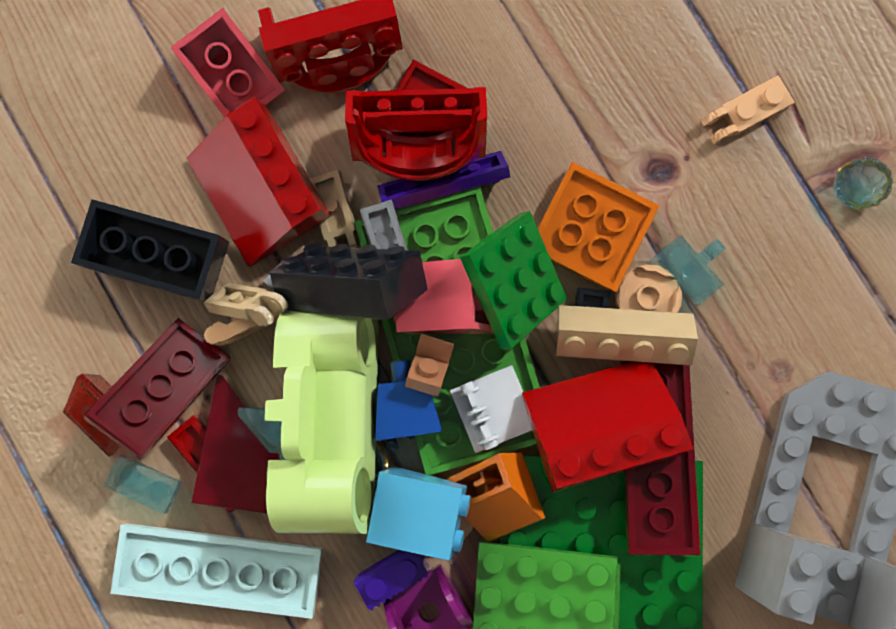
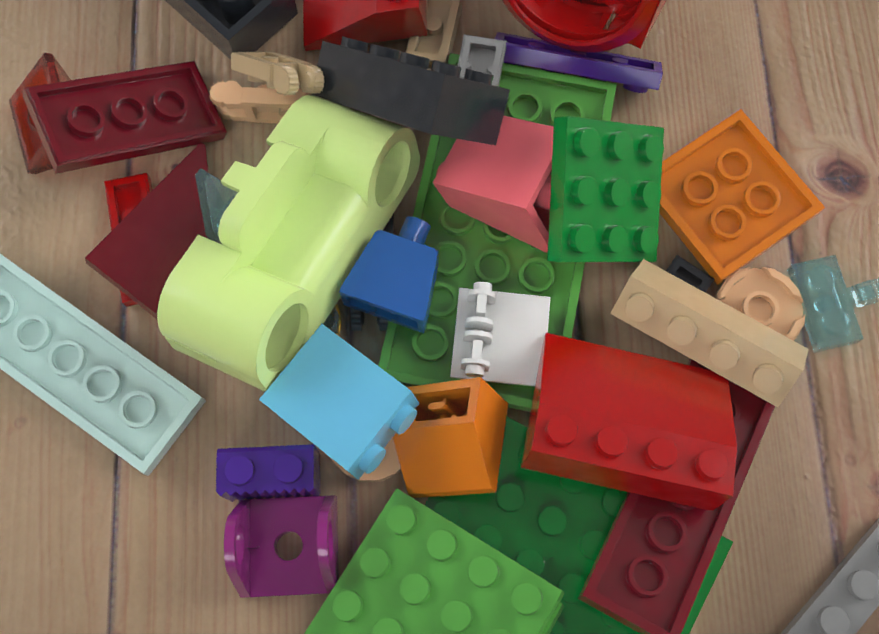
camera: 25 degrees right, 10 degrees down
clear light blue plate [104,455,182,514] -> none
nougat slope [405,334,454,397] -> none

